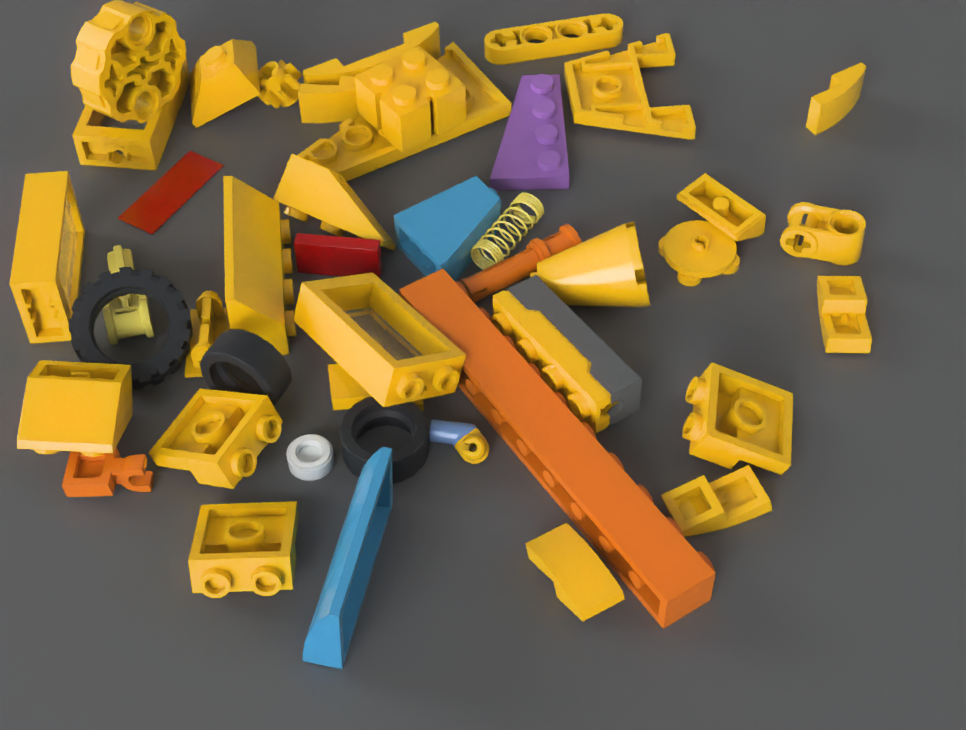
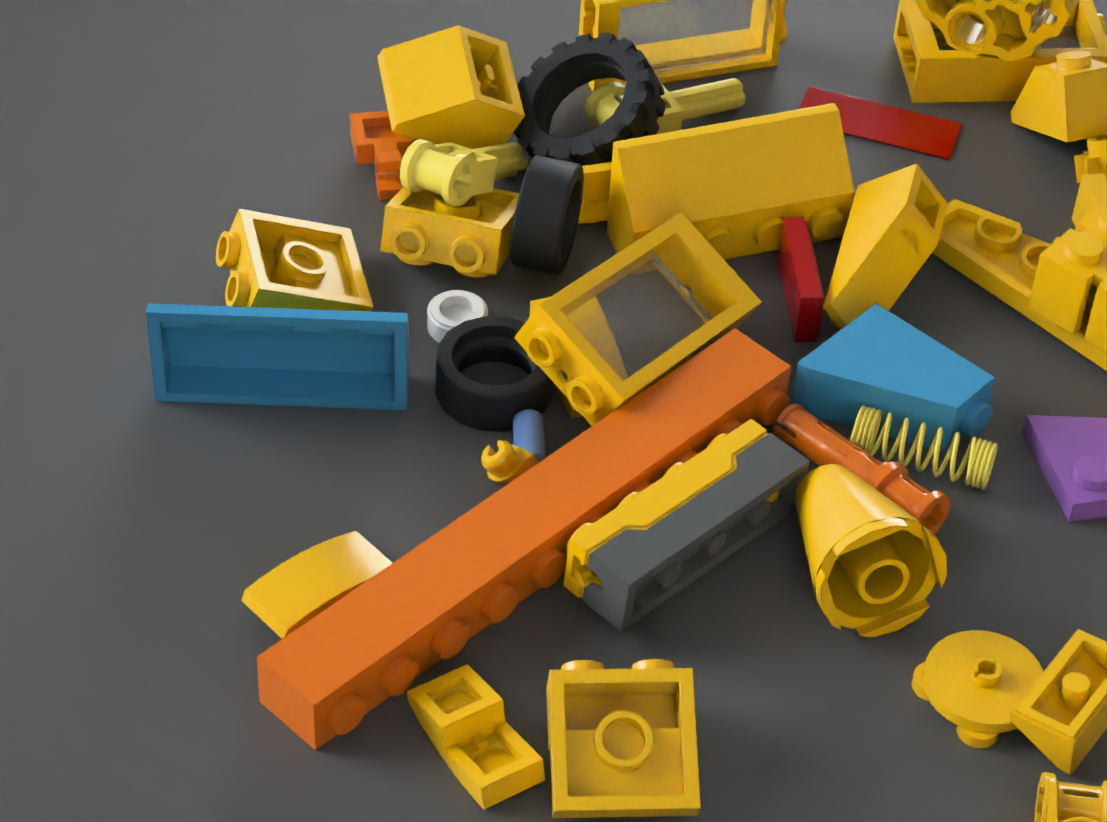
camera: 75 degrees right, 5 degrees down
none -> light yellow connector [400,139,529,207]

